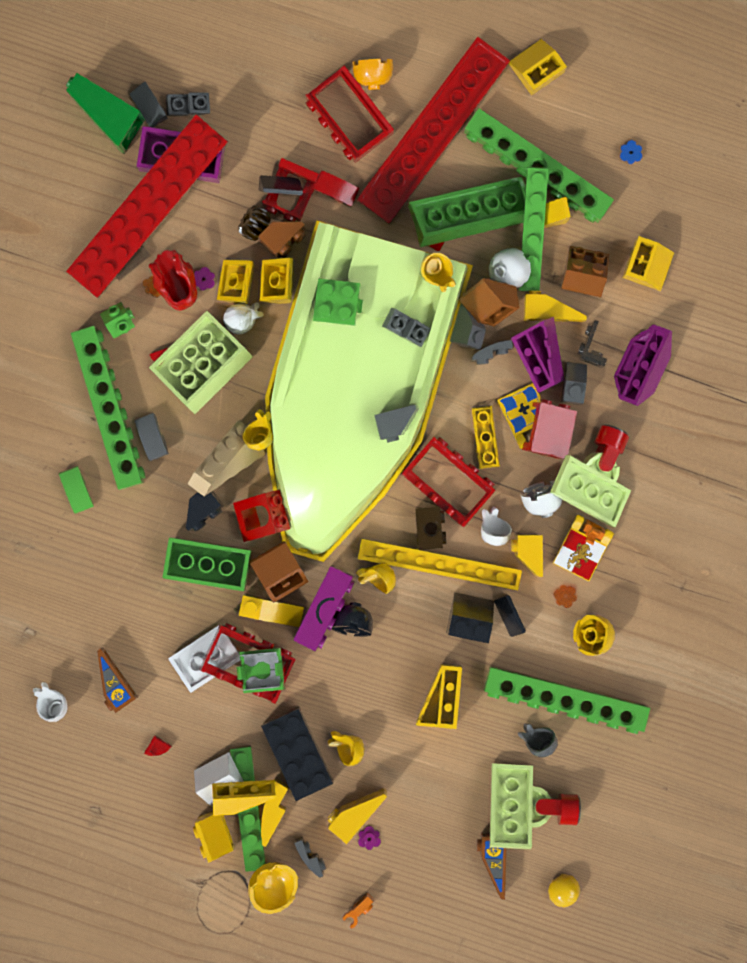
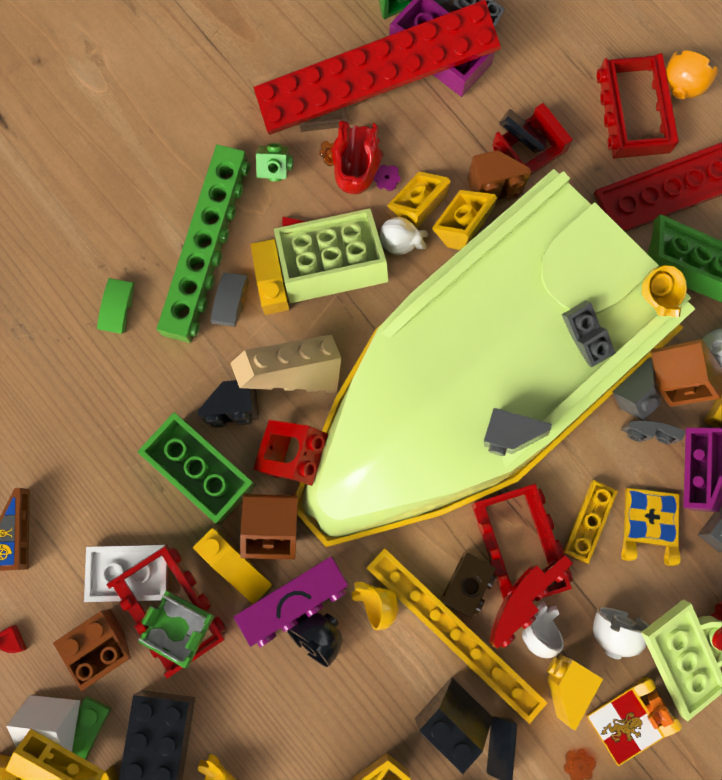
camera: 35 degrees right, 10 degrees down
dark brown gear [239,205,271,241] -> none
yellow piece [242,409,273,451] -> none
red slope [313,170,360,207] -> none
bright green piece [313,279,363,326] -> none
panel [522,399,577,459] -> none
none -> dark orange slope [53,609,131,691]
none -> yellow slope [251,239,289,315]
none -> red slope [489,555,573,649]

